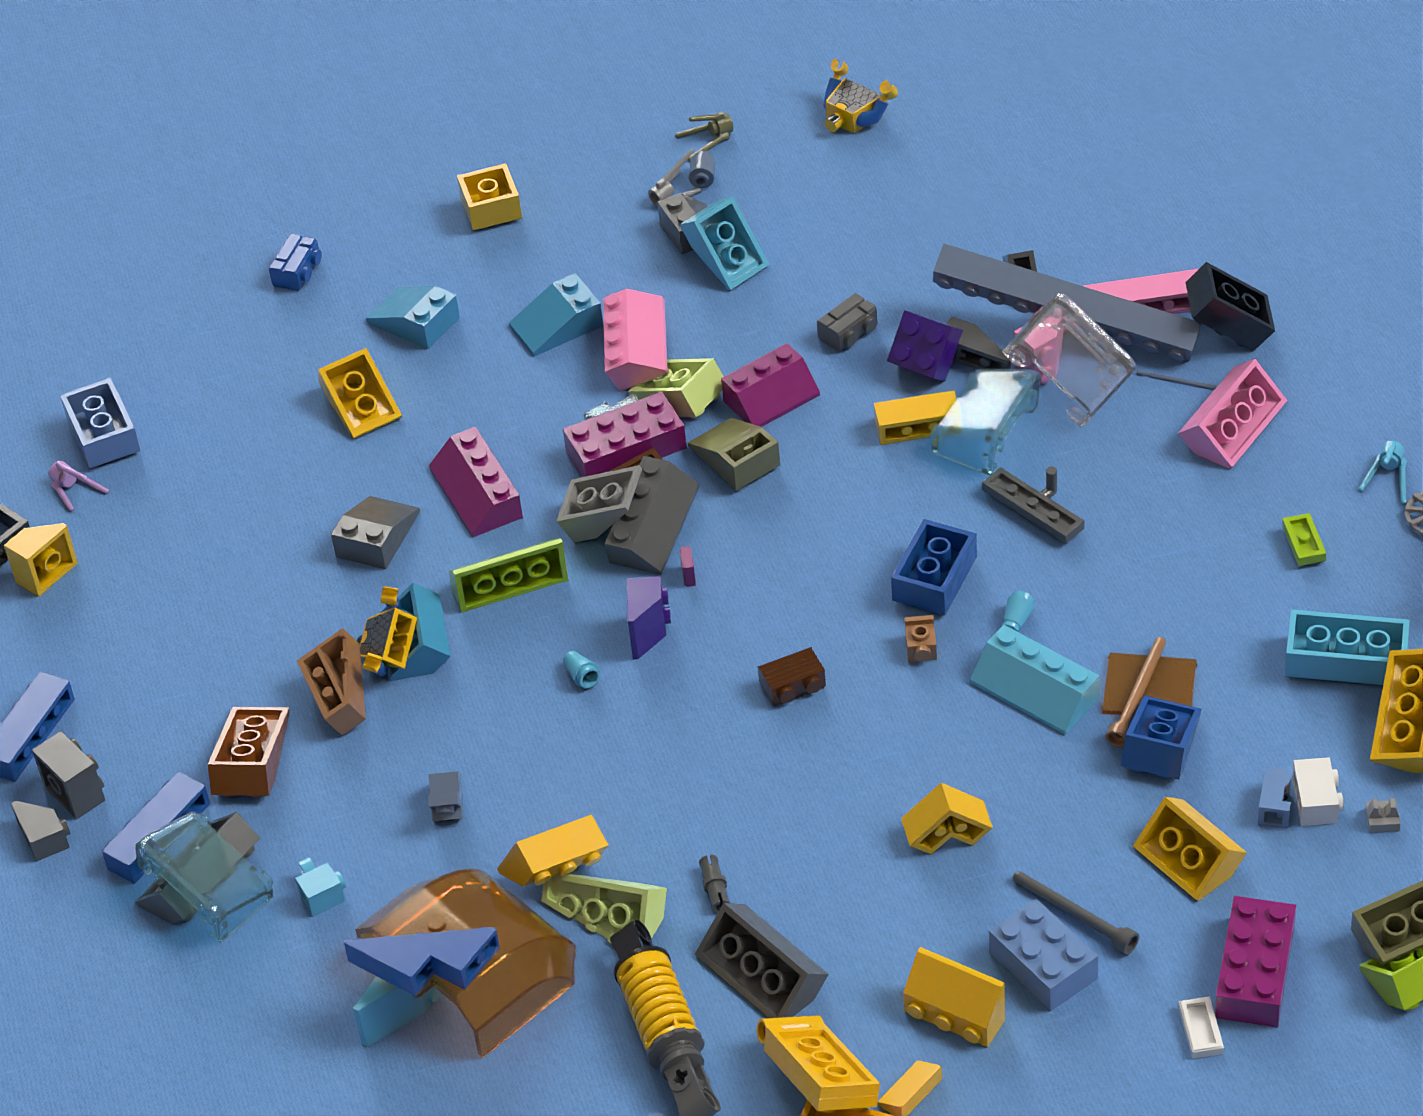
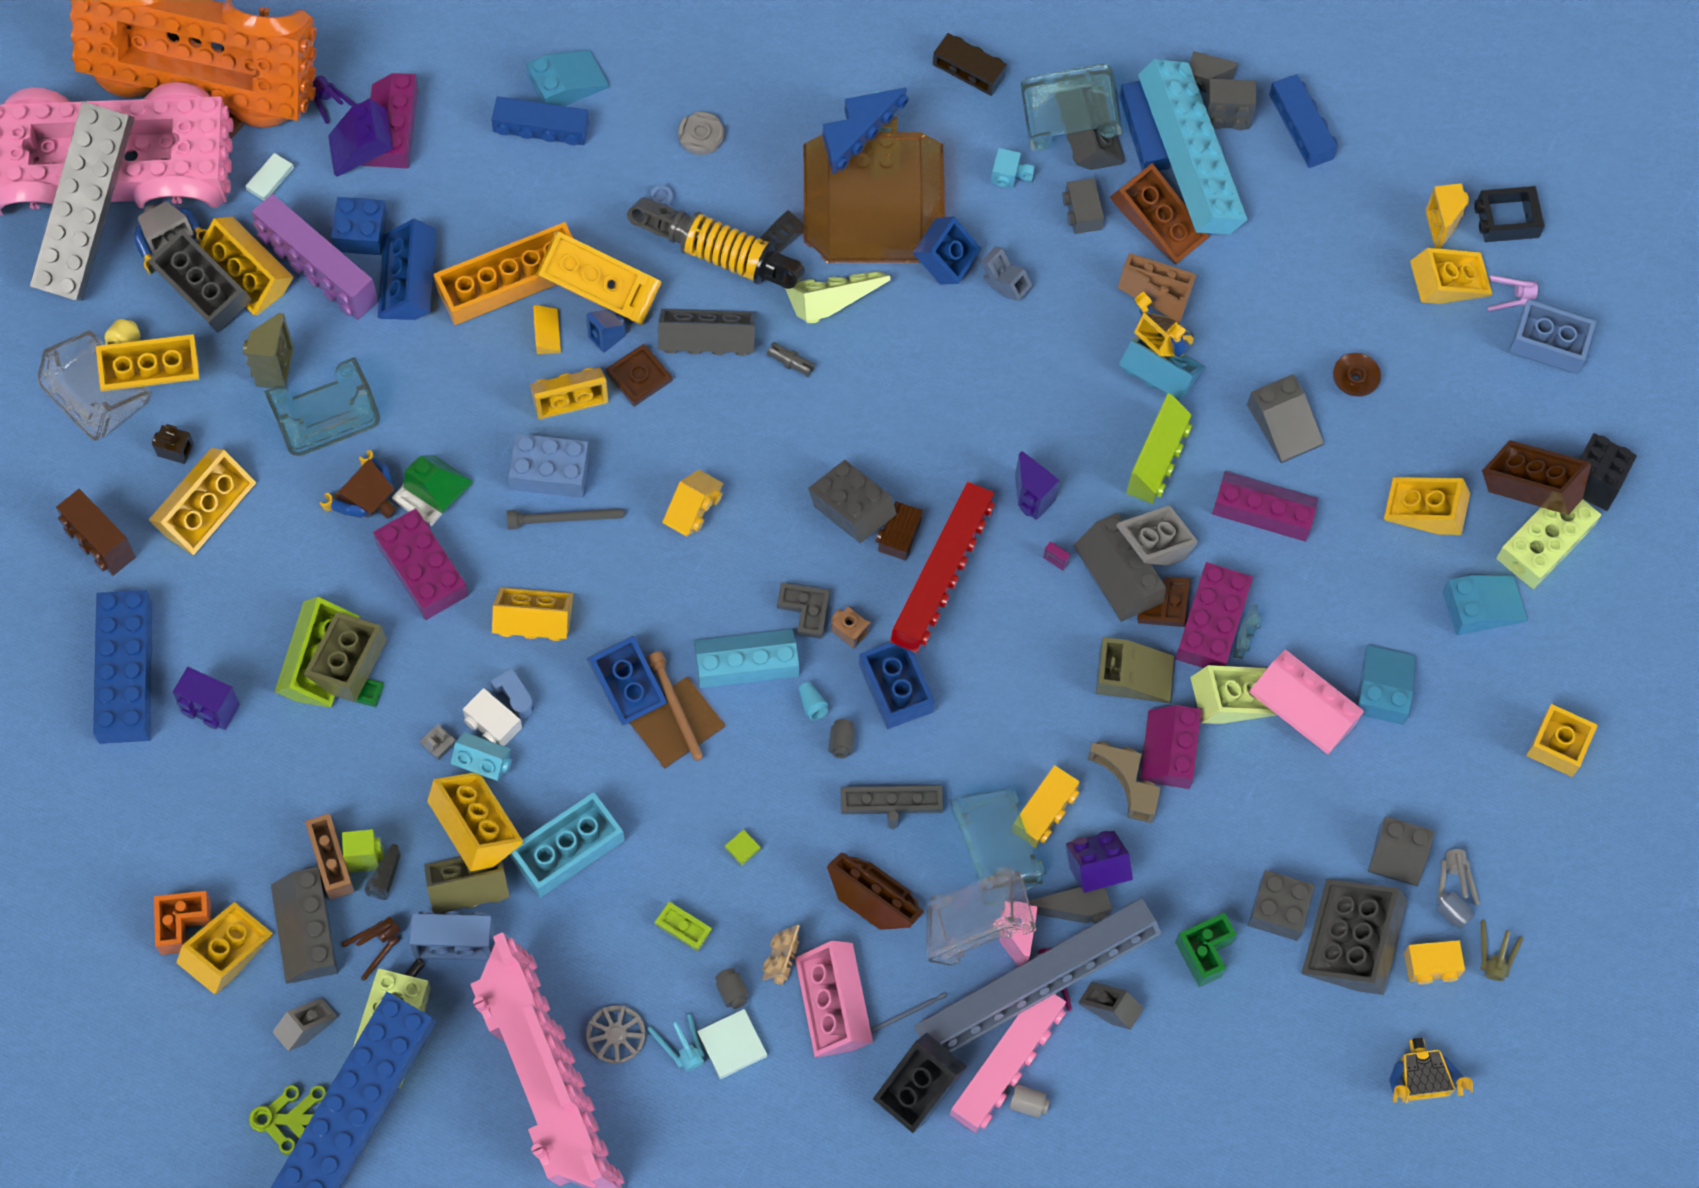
camera: 125 degrees right, 20 degrees up
blue brick [269,234,322,291] -> none
yellow slope [497,814,609,887] -> none
medium azure cone [563,651,600,688] -> none
medium azure slope [680,196,770,290] -> none
dark grey brick [817,293,878,352] -> none
none -> reddish brown torso [319,450,397,519]
none -> green slope [404,455,473,514]
none -> medium azure brick [450,732,512,781]
none -> blue slope [586,309,625,353]
none -> reddish brown tile [605,344,673,407]
none -> light aqua tile [697,1009,767,1080]
none -> dark grey brick [715,968,750,1009]
none -> lime tile [725,829,761,866]
none -> clear smoke slope [760,210,804,253]
none -> tan hinge [762,925,800,985]
none -> dark grey plate [777,582,830,639]
none -> dark grey brick [808,460,897,543]
none -> reddish brown wedge [827,852,924,930]
none -> dark grey brick [828,719,856,758]
none -> red brick [890,481,995,654]
none -> blue brick [913,216,982,285]
none -> dark brown brick [933,33,1007,96]
none -> light grey brick [1009,1084,1050,1119]
none -> dark grey brick [1062,178,1104,234]
none -> dark tan arch [1088,742,1161,823]
none -> medium azure brick [1138,59,1248,235]
none -> green brick [1175,912,1237,987]
none -> dark grey brick [1248,870,1315,941]
none -> dark grey slope [1302,879,1408,995]
none -> reddish brown dish [1333,353,1381,397]
none -> yellow brick [1404,940,1465,985]
none -> yellow slope [1410,248,1492,304]
none -> reddish brown slope [1482,440,1591,515]
none -> yellowish green brick [1496,499,1601,590]
none -> black brick [1579,433,1637,511]

